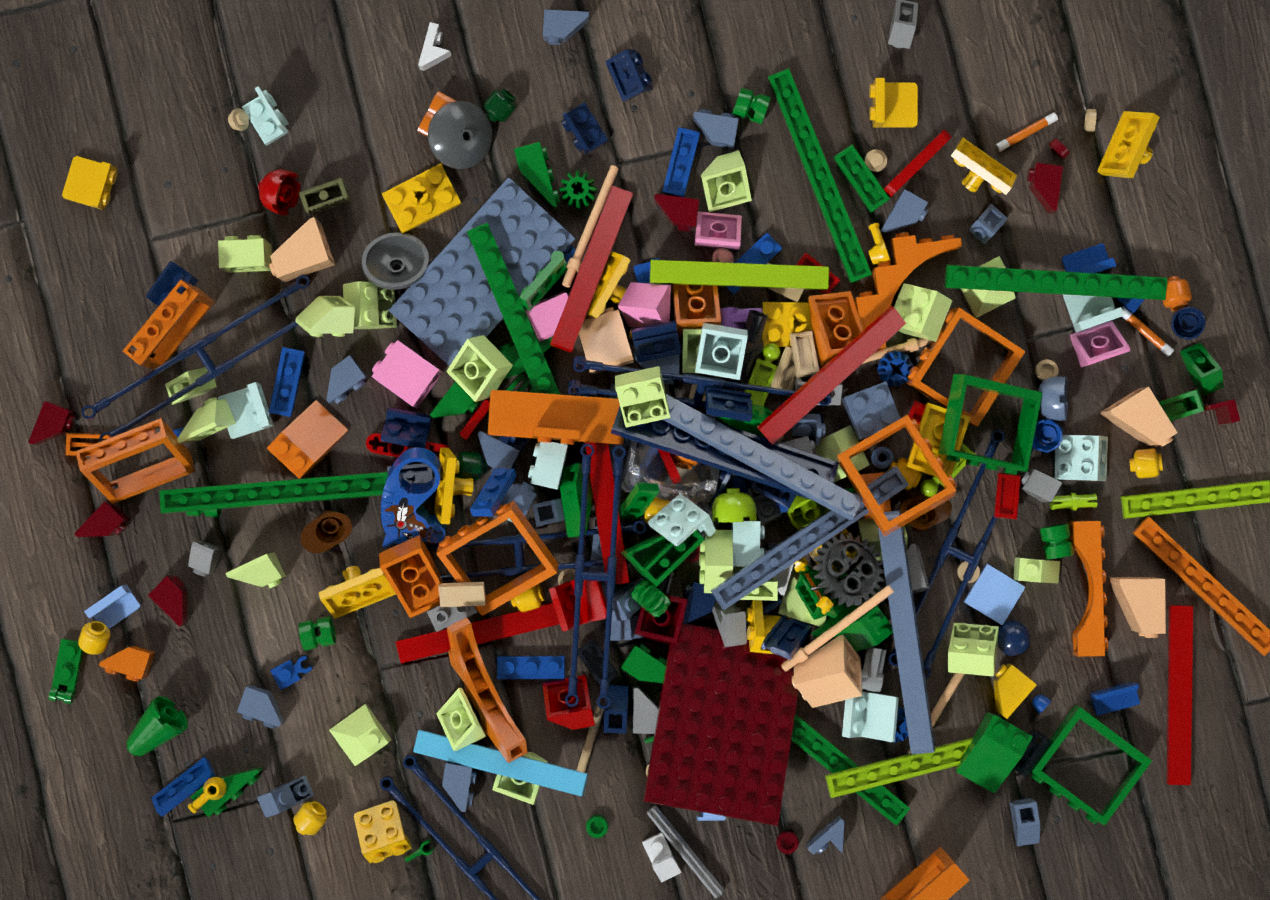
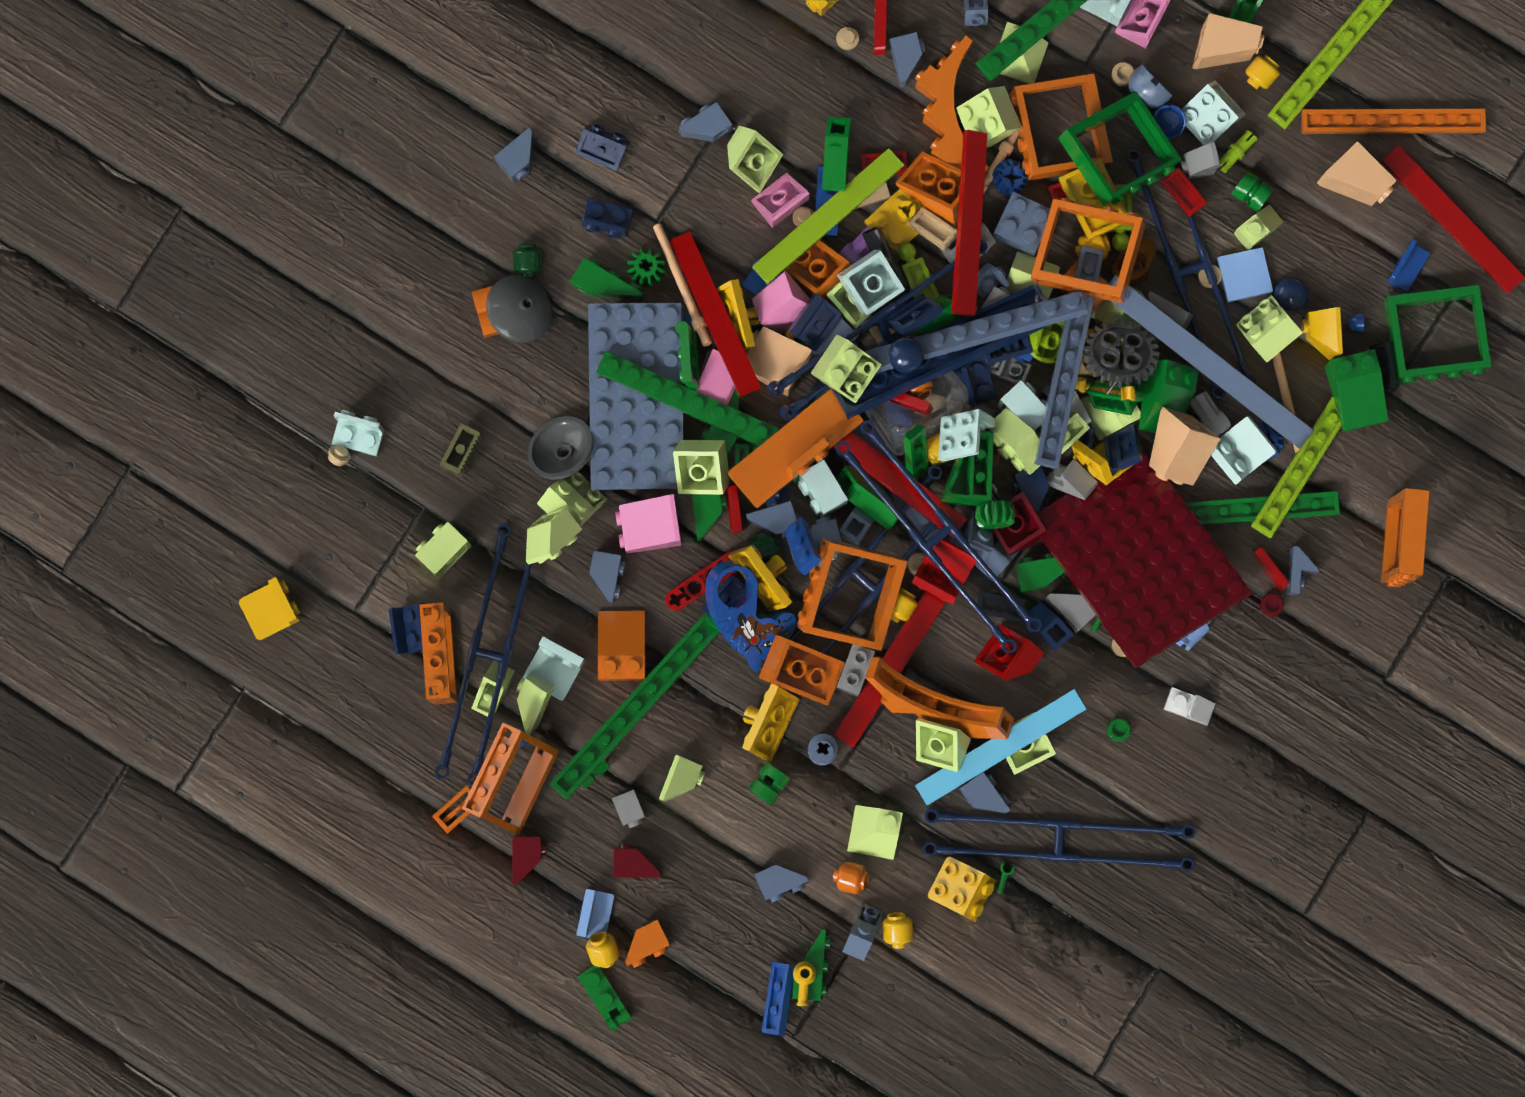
camera: 45 degrees left, 5 degrees down
dark red slope [28,401,76,445] -> none
green cone [126,696,188,756] -> none
red cylinder [258,169,301,216] -> none
light nougat slope [269,217,335,282] -> none
blue plate [269,347,306,417] -> none
blue plate [270,655,313,690] -> none
reddish brown piece [300,510,352,553] -> none
dark blue bracket [381,407,431,448] -> none
yellow plate [382,163,462,233] -> none
white slope [418,22,452,71] -> none
tan tile [438,582,486,607] -> none
blue plate [497,656,565,679] -> none
tan bar [577,705,604,773] -> none
light grey axle [647,806,724,898] -> none
dark red slope [654,194,699,232] -> none
blue plate [662,127,700,197] -> none
lime cylinder [712,488,757,522] -> none
green wheel [732,87,771,125] -> none
green plate [768,68,872,284] -> none
tan tile [770,347,796,396] -> none
light nougat bar [781,585,894,672] -> none
green plate [833,145,890,213] -> none
yellow bar [868,223,891,264] -> none
medium blue plate [871,447,894,469] -> none
sand blue slope [1009,798,1040,846] -> none
orange arch [1069,521,1108,657] -> none
none -> sand blue piece [808,734,838,765]
none -> green slope [822,117,853,191]
none -> orange head [833,861,869,894]
none -> dark blue hair [889,337,924,374]
none -> red tile [1251,547,1290,591]

